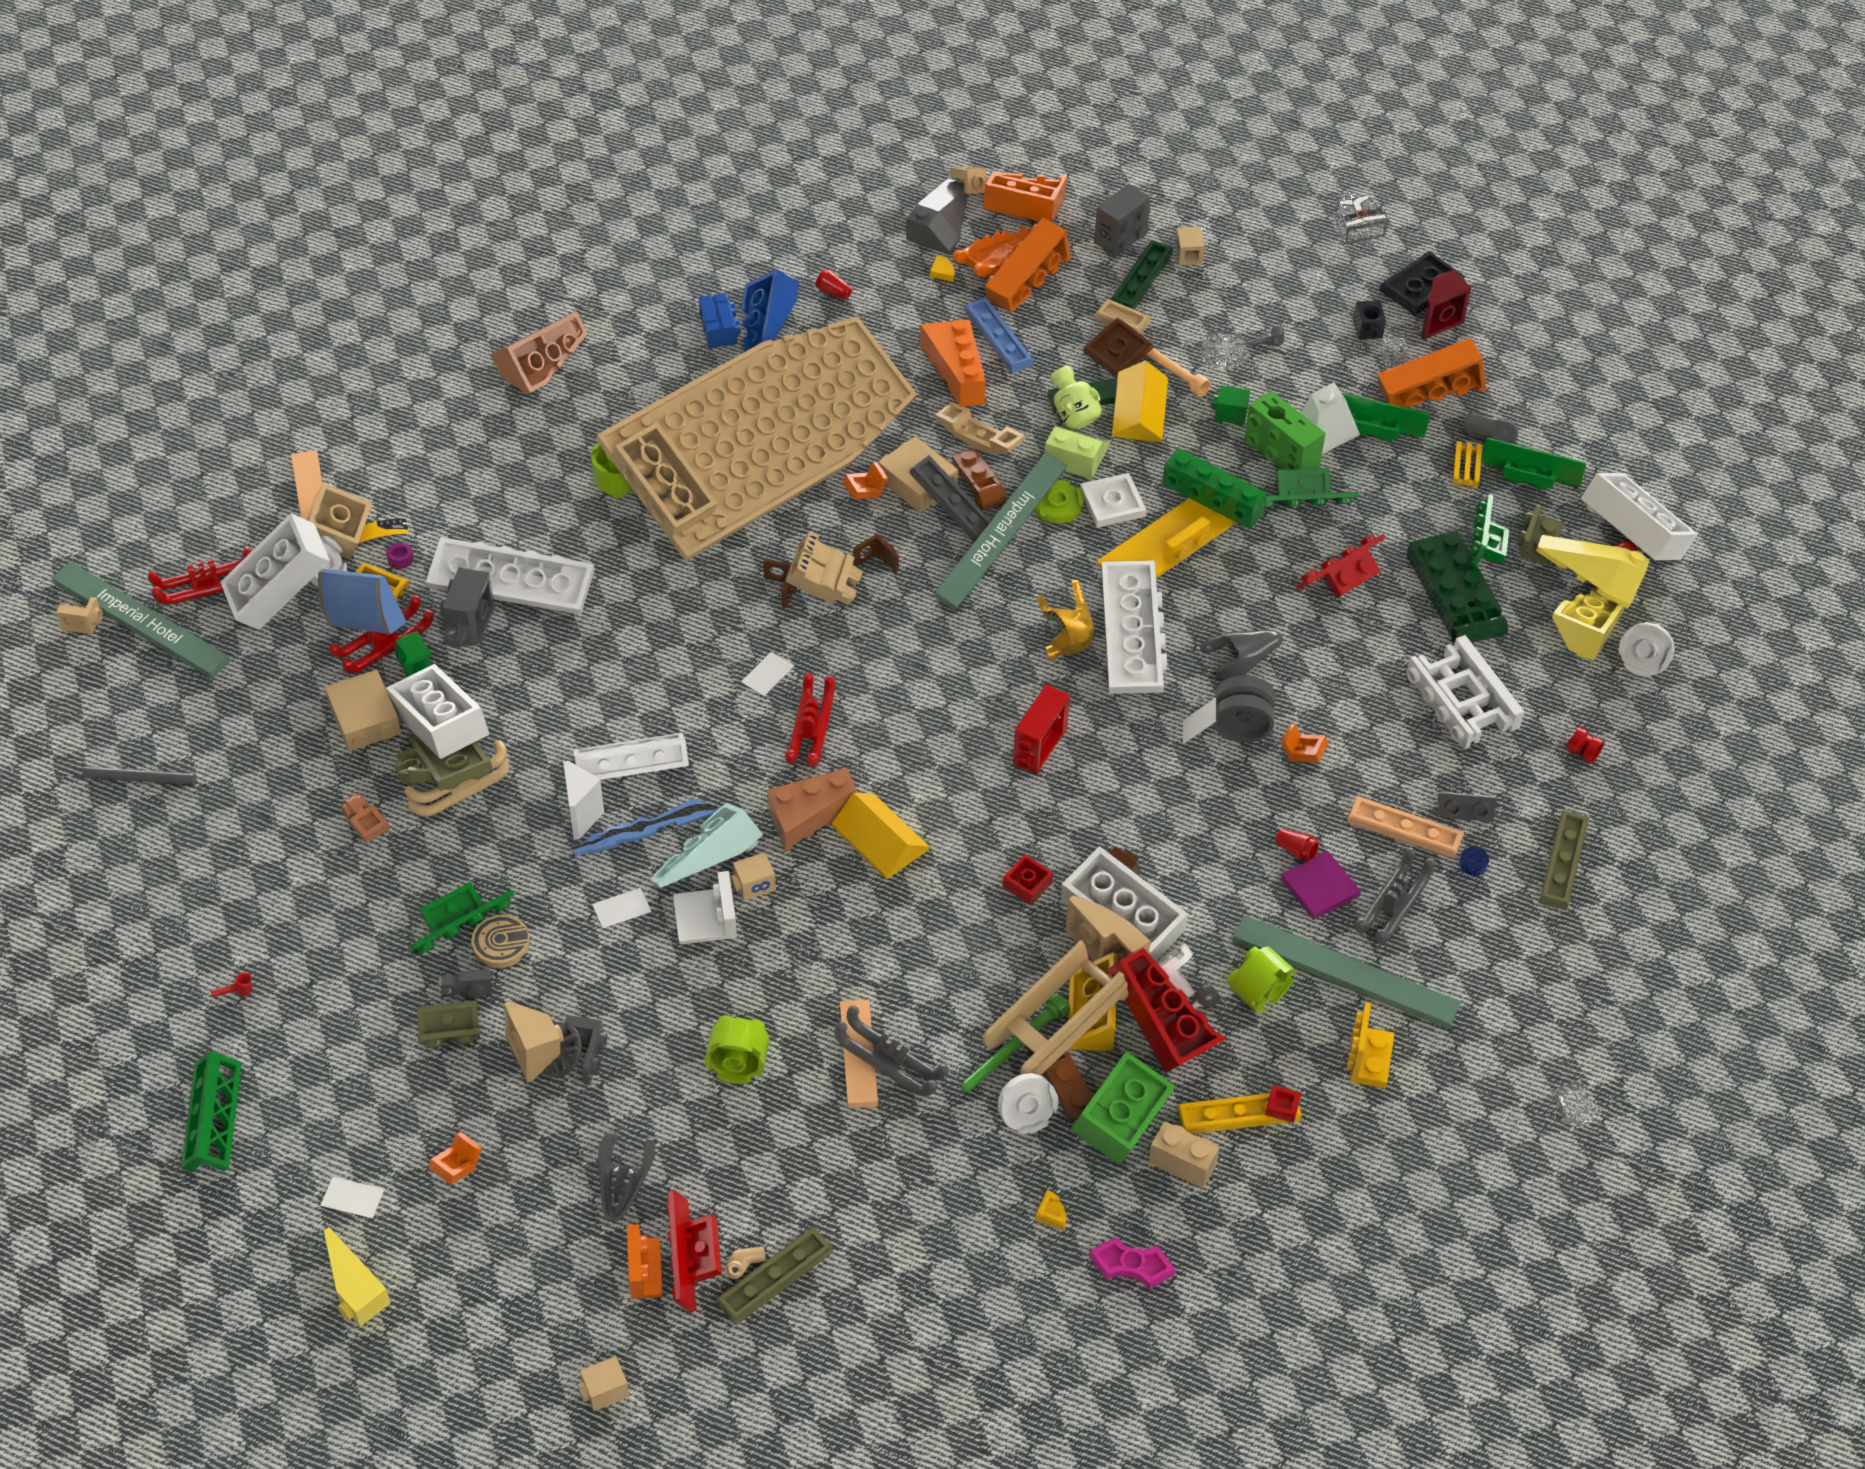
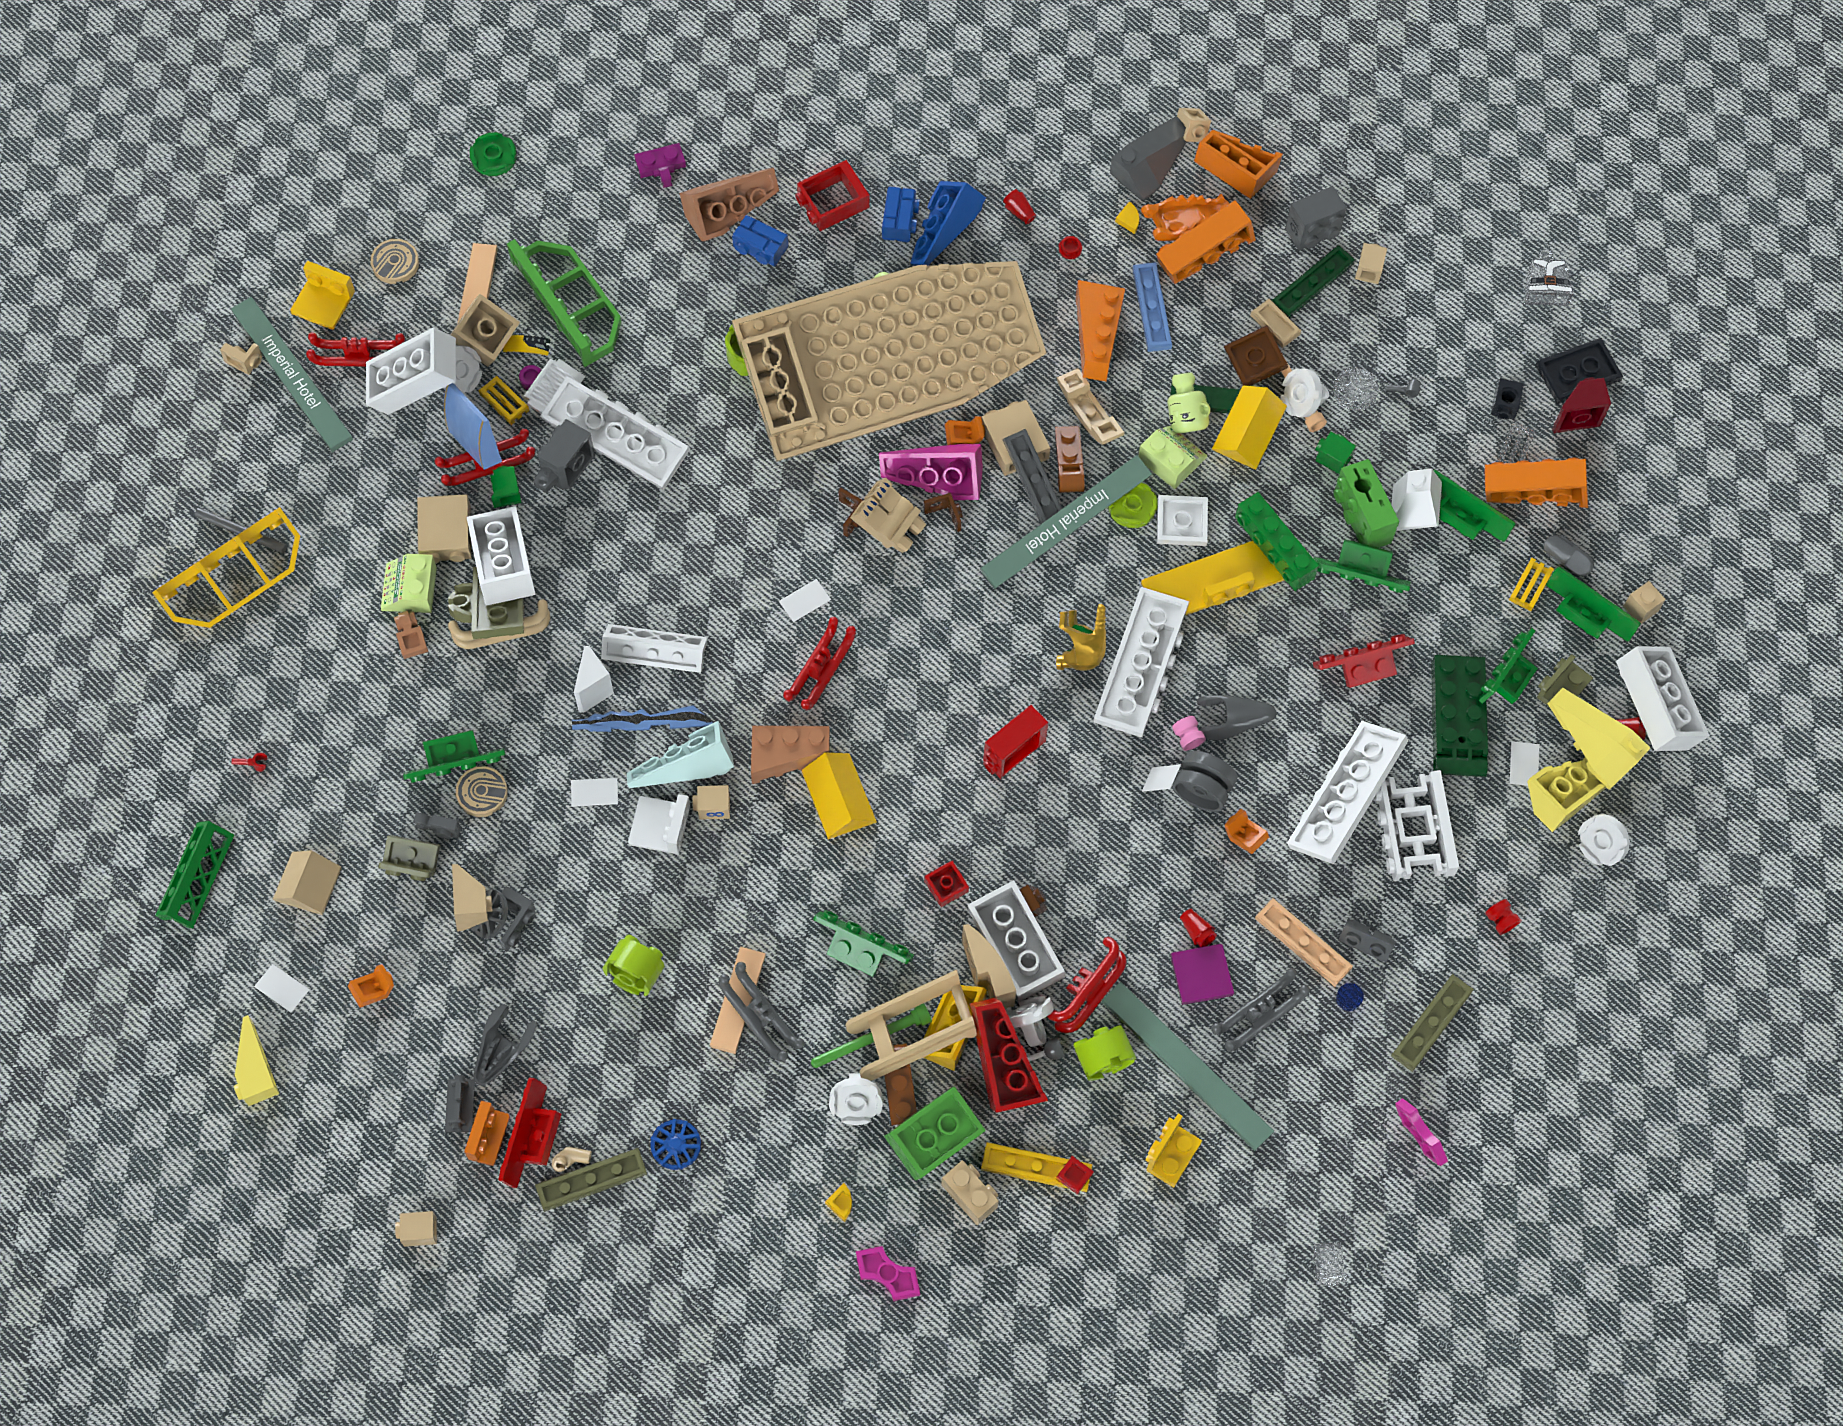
camera: 20 degrees right, 15 degrees up
none -> yellow plate [152,507,300,628]
none -> tan slope [273,850,342,915]
none -> yellow bracket [290,260,355,330]
none -> tile [371,239,419,284]
none -> yellowish green slope [381,554,437,613]
none -> dark grey hinge [445,1075,475,1132]
none -> green tile [469,132,517,176]
none -> bright green plate [506,239,622,367]
none -> white window [524,359,585,414]
none -> magenta hinge [634,143,686,188]
none -> blue wheel [650,1119,701,1170]
none -> blue brick [732,215,789,266]
none -> red window [795,160,870,231]
none -> bracket [813,910,914,977]
none -> dark pink wedge [879,444,983,500]
none -> red piece [1047,936,1127,1033]
none -> red plate [1058,236,1082,259]
none -> bright pink wheel [1172,716,1206,751]
none -> white tile [1281,369,1329,418]
none -> white plate [1287,721,1408,864]
none -> dark pink tile [1395,1098,1448,1166]
none -> white sticker [1510,741,1539,786]
none -> tan brick [1623,581,1666,624]

